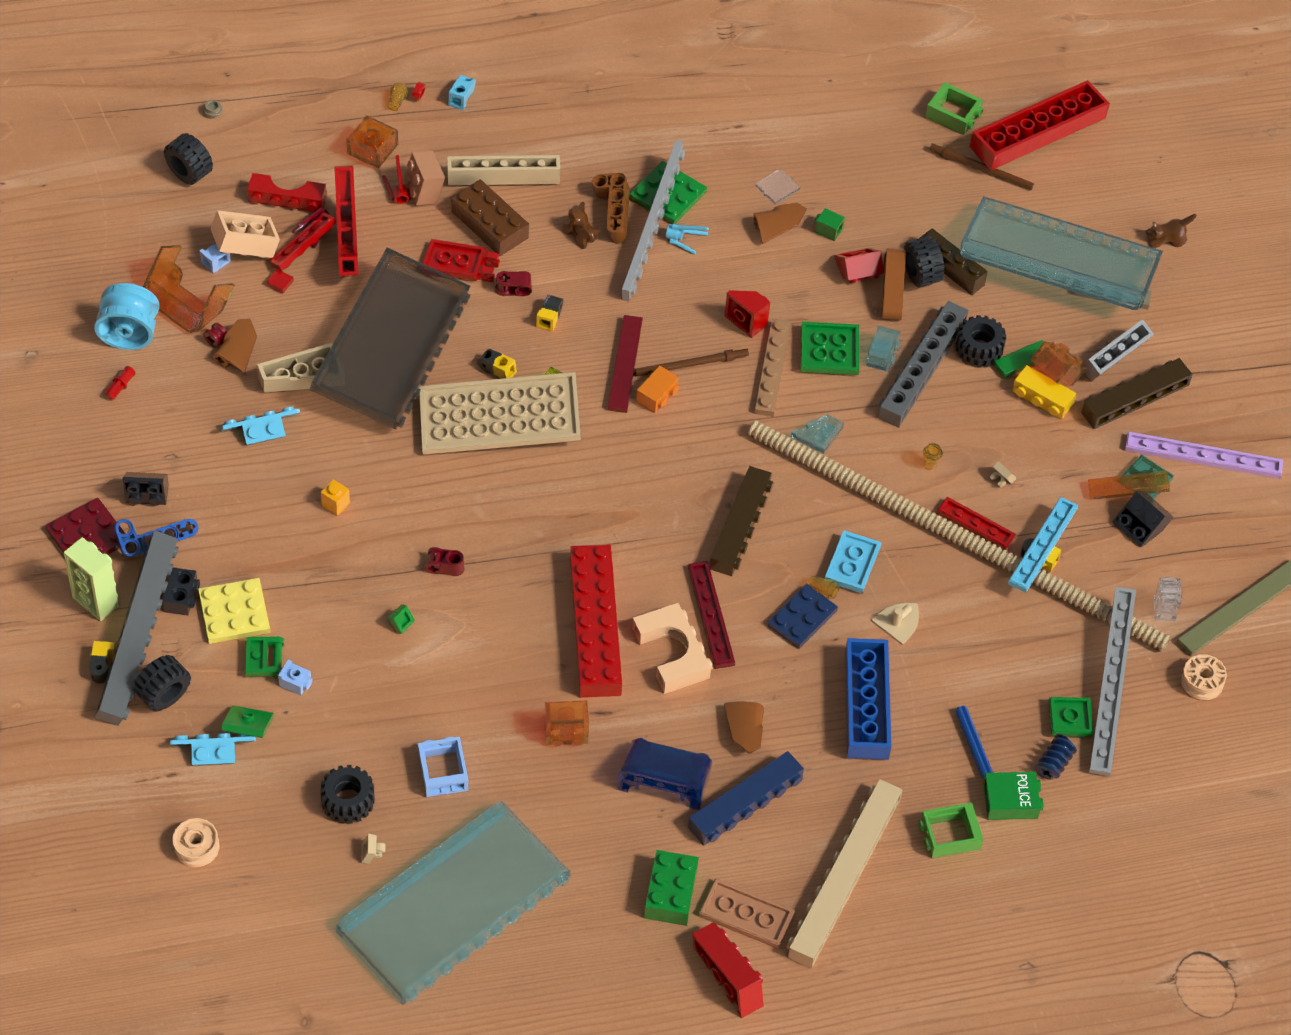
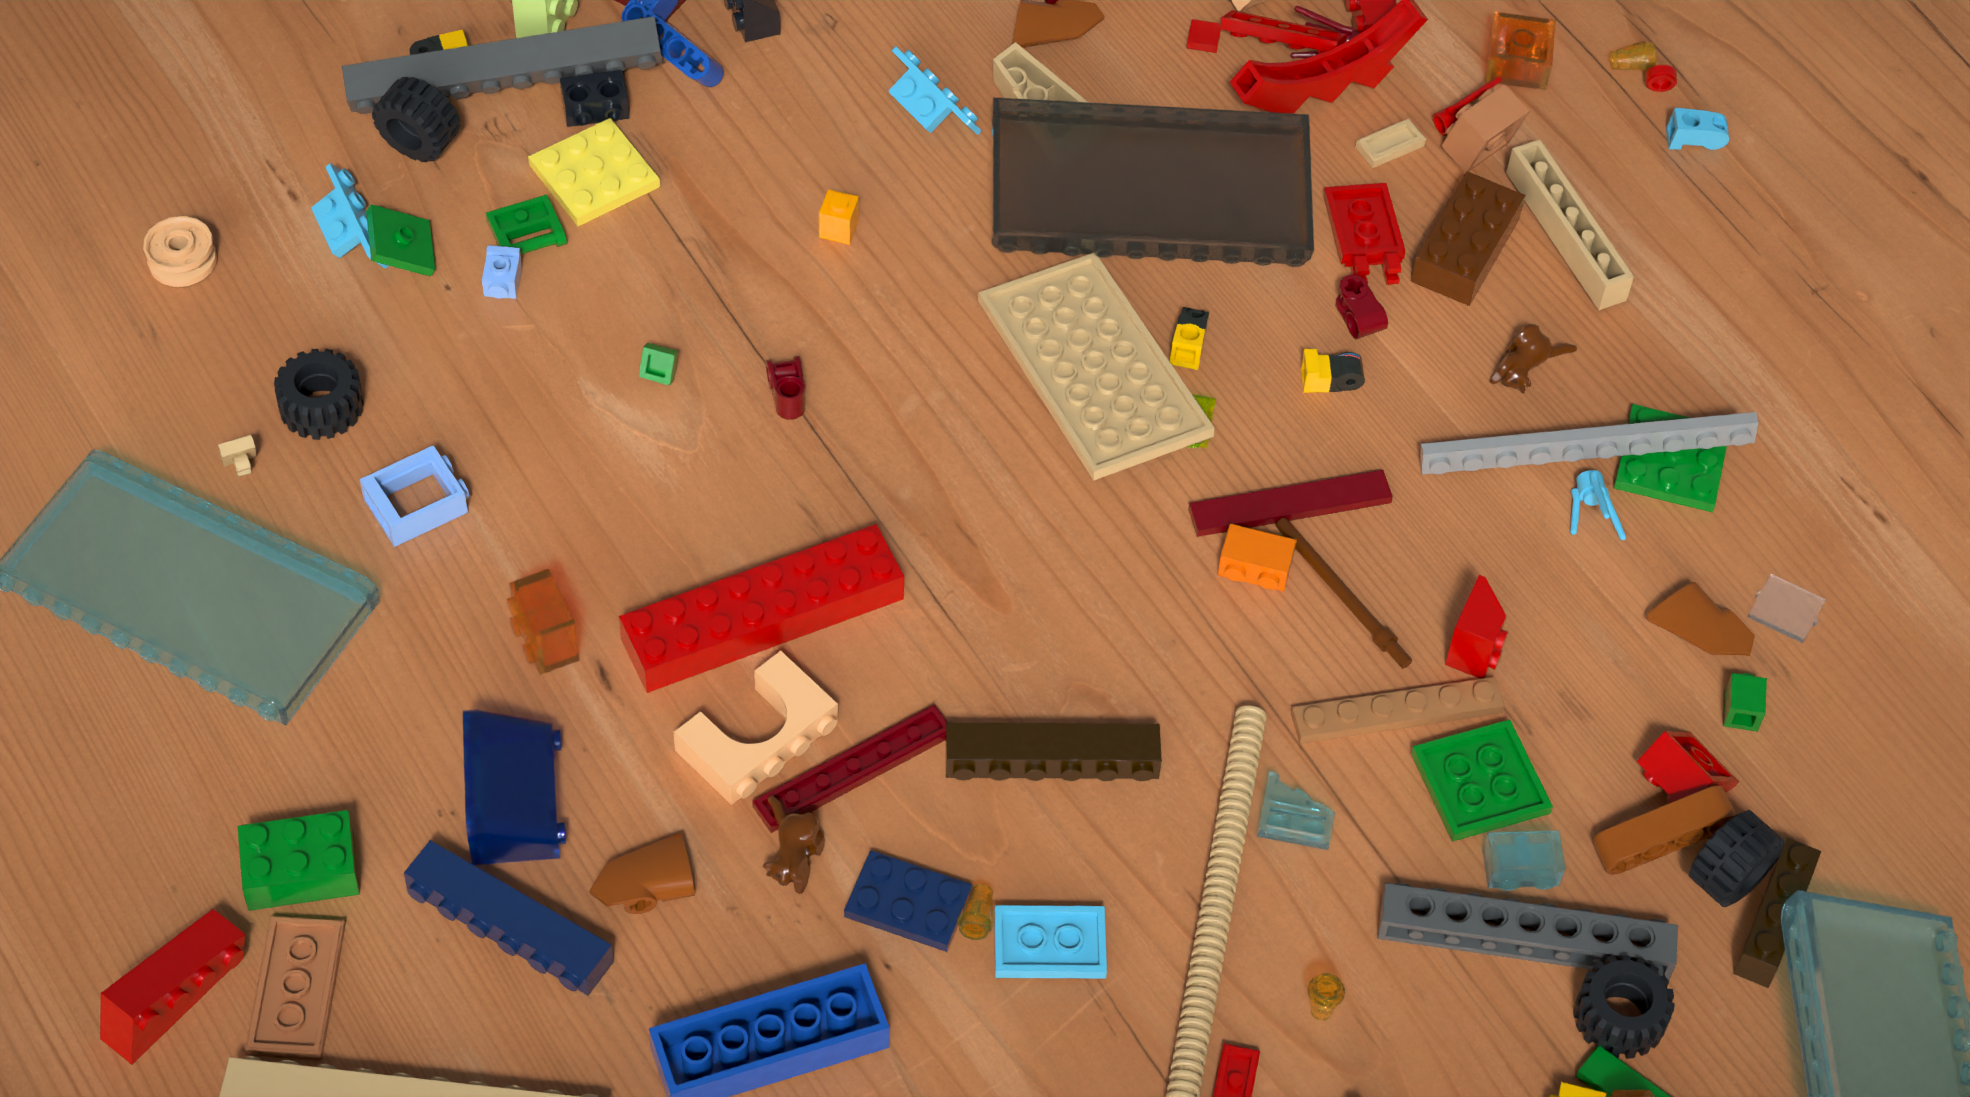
camera: 70 degrees right, 0 degrees up
dark orange beam [591,173,630,243] -> none
tan shield [871,603,919,645] -> none
none -> reddish brown animal [763,796,825,894]
none -> tan tile [1355,118,1426,168]

